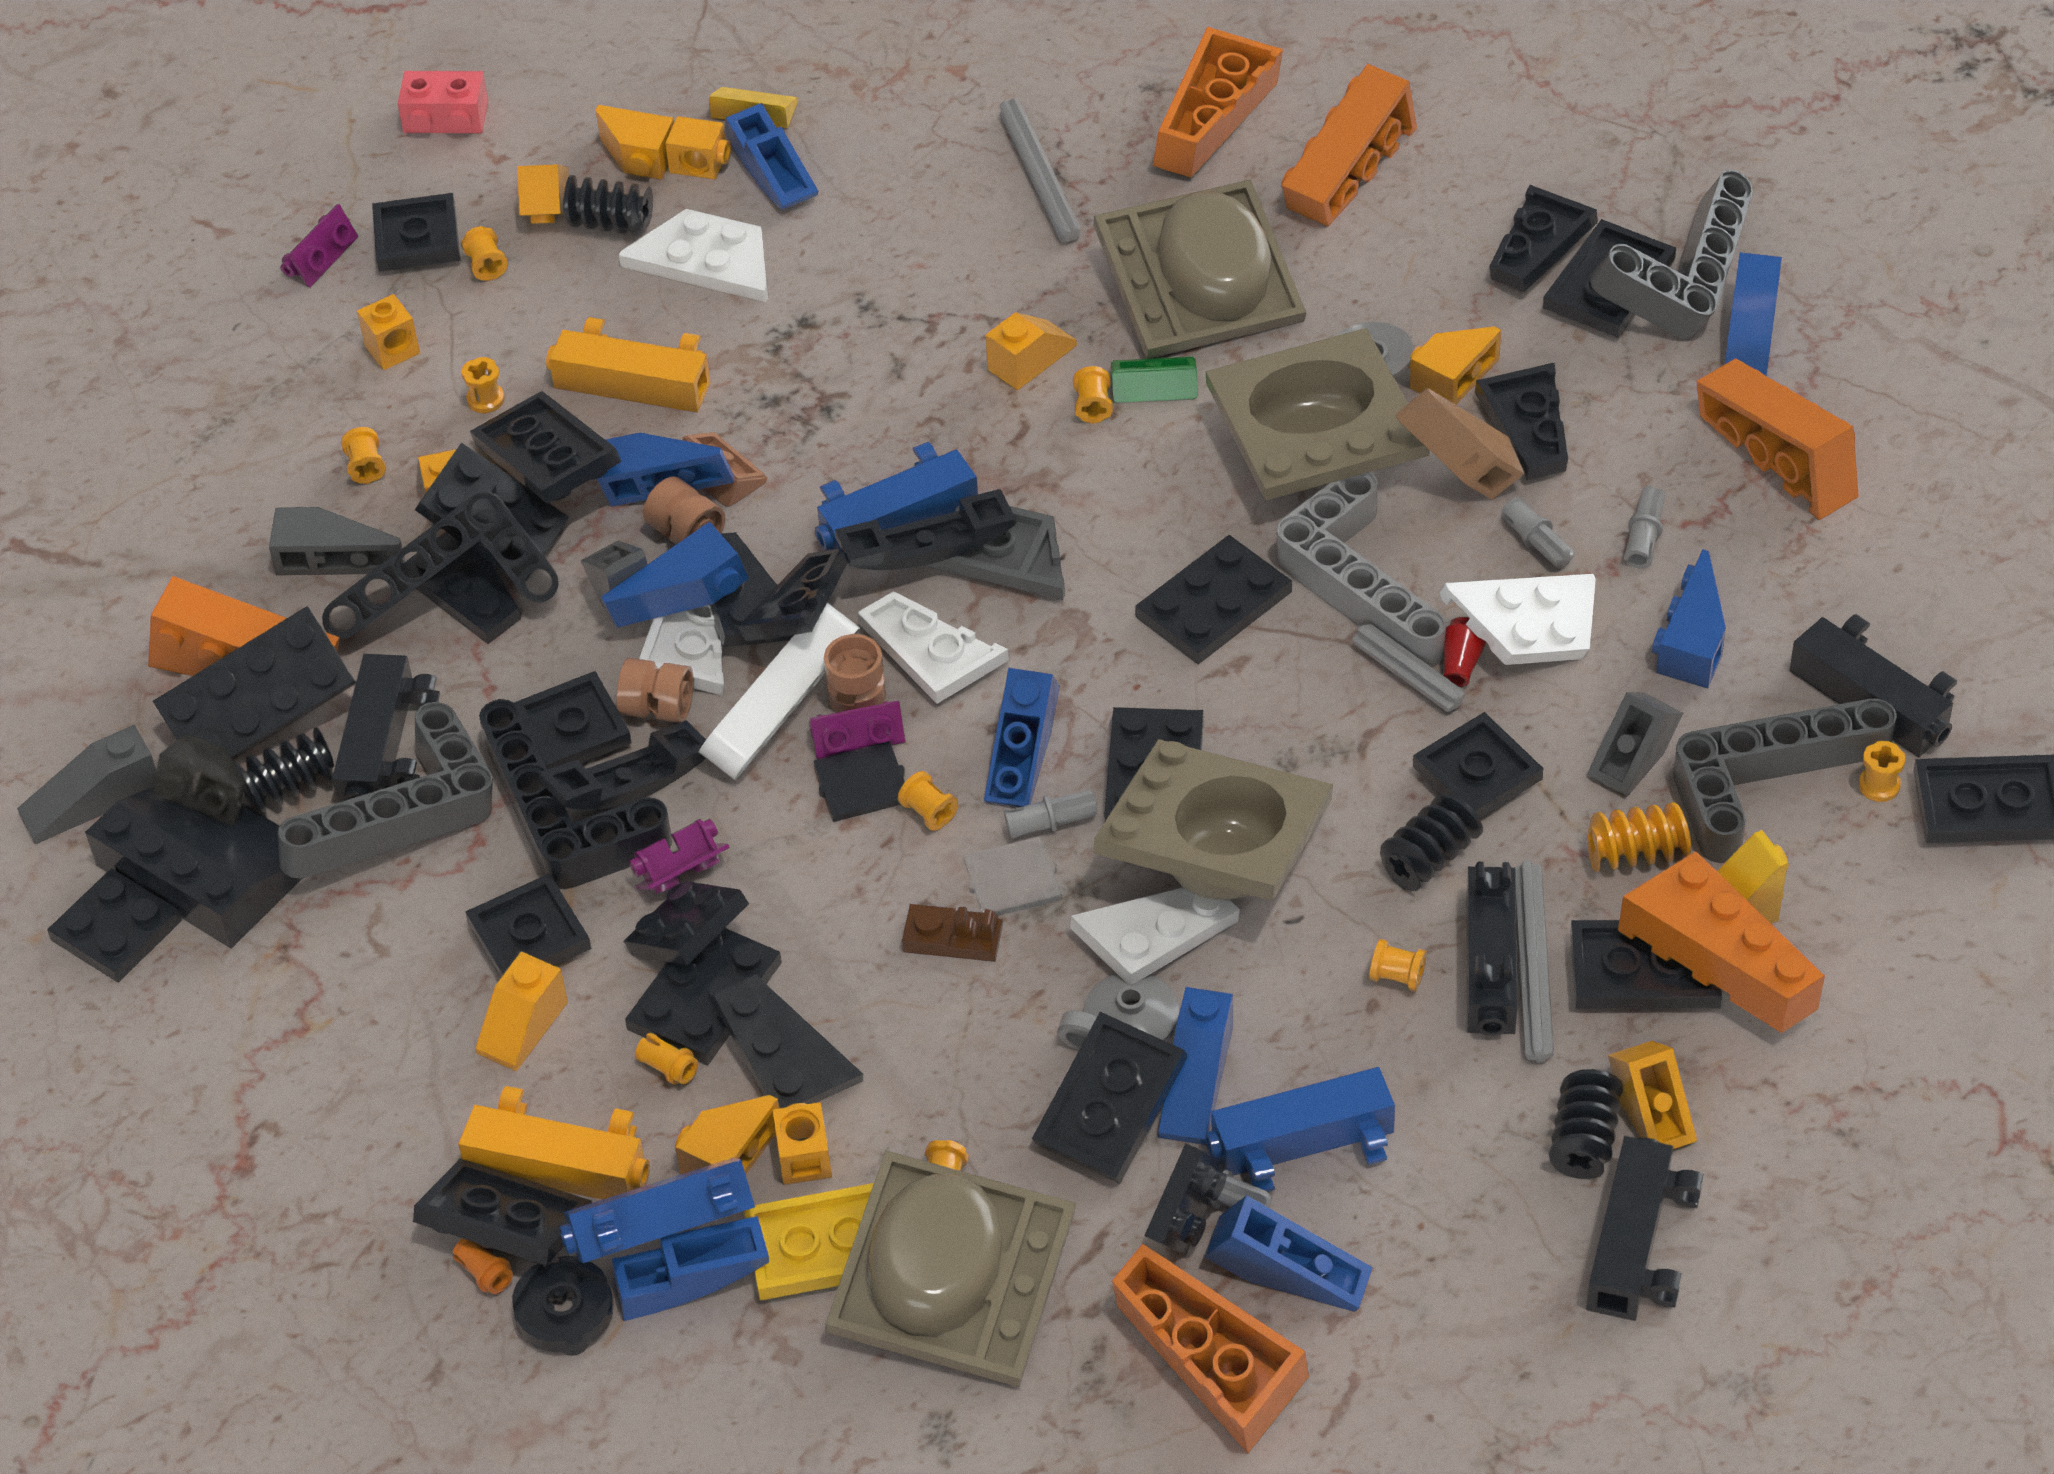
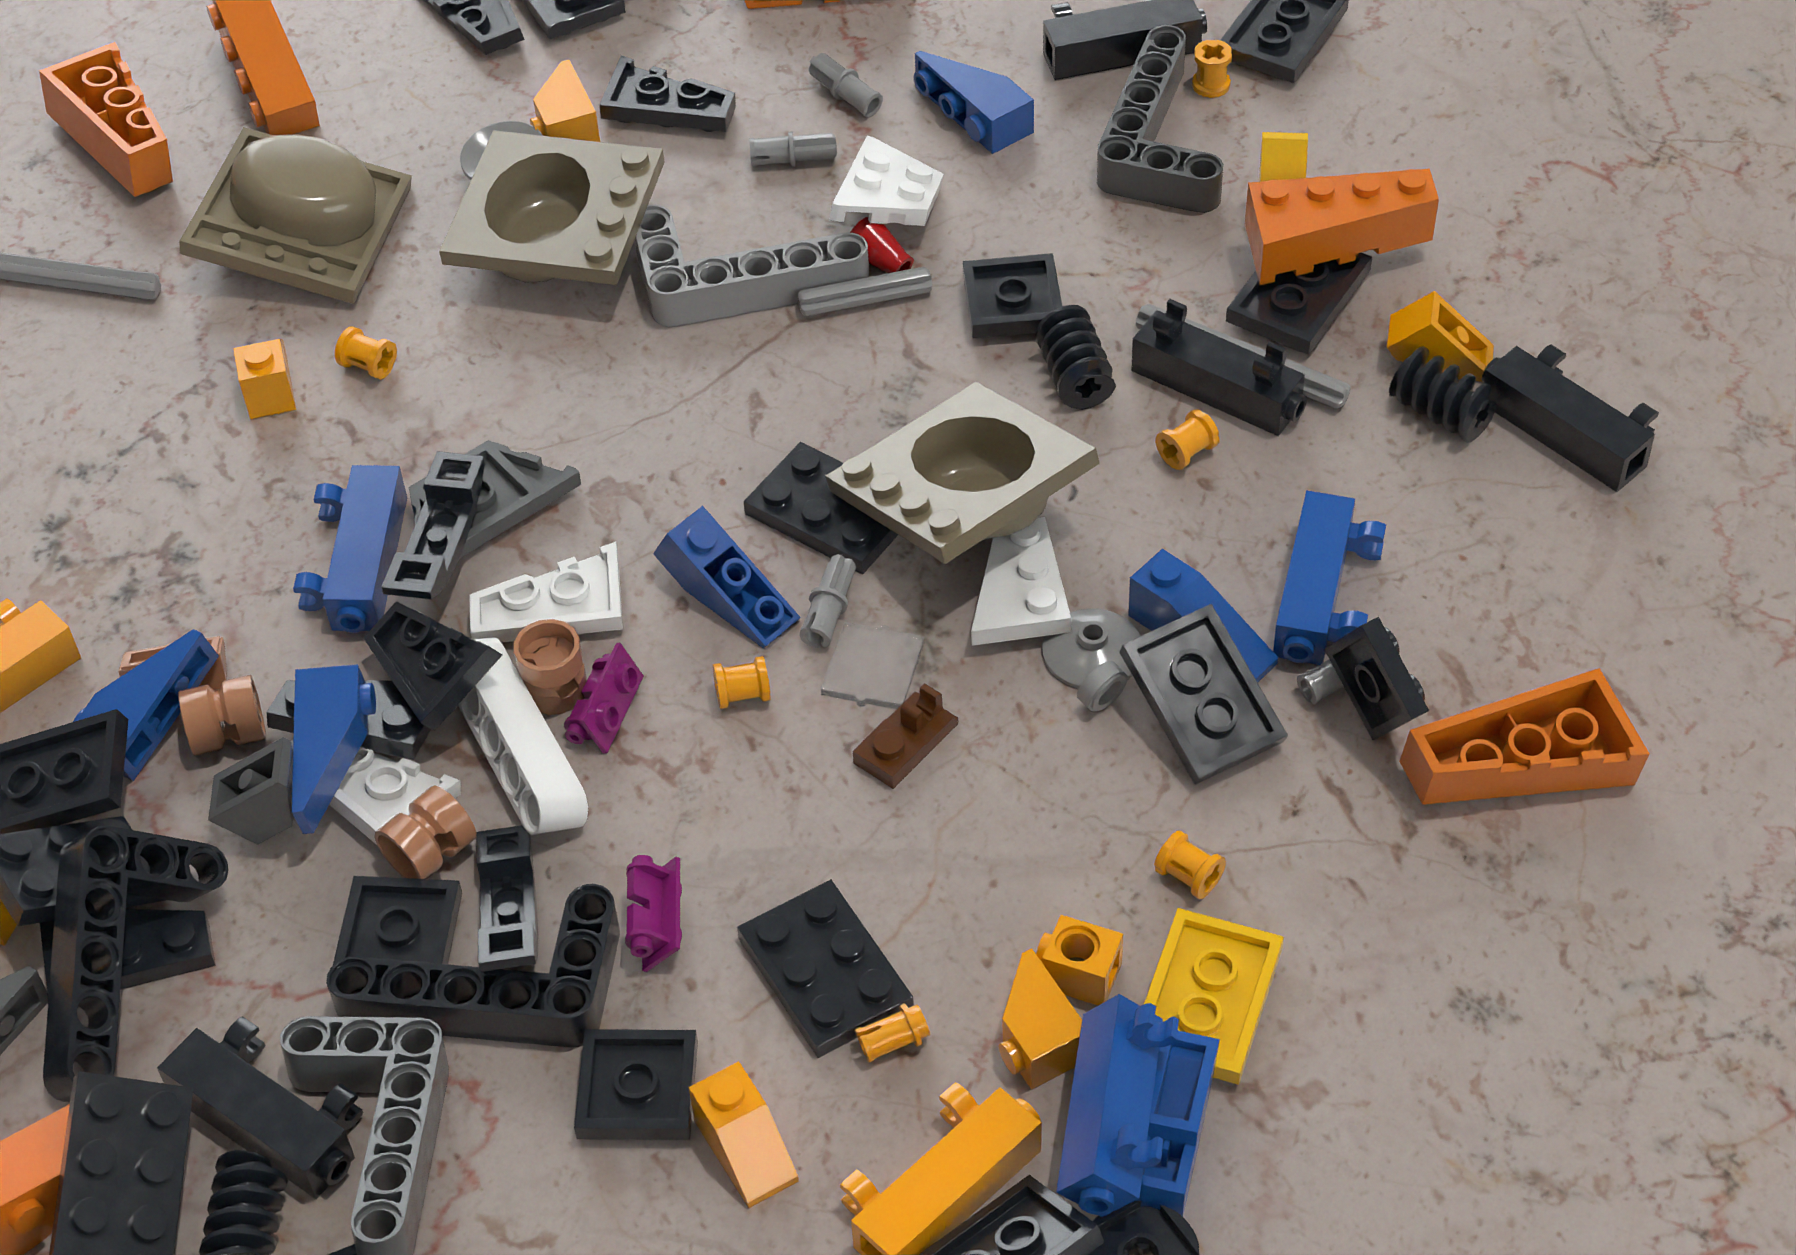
camera: 60 degrees left, 0 degrees up
black plate [623,881,749,965] -> none
black wing [713,975,863,1108] -> none
black piece [814,741,905,822] -> none
dark tan piece [825,1150,1076,1387] -> none
green slope [1111,357,1198,403] -> none
black plate [1135,535,1292,665] -> none
blue slope [1204,1195,1373,1312] -> none
medium nougat slope [1396,388,1525,500] -> none
dark grey slope [1587,692,1683,795] -> none
light orange piece [1587,802,1691,872] -> none

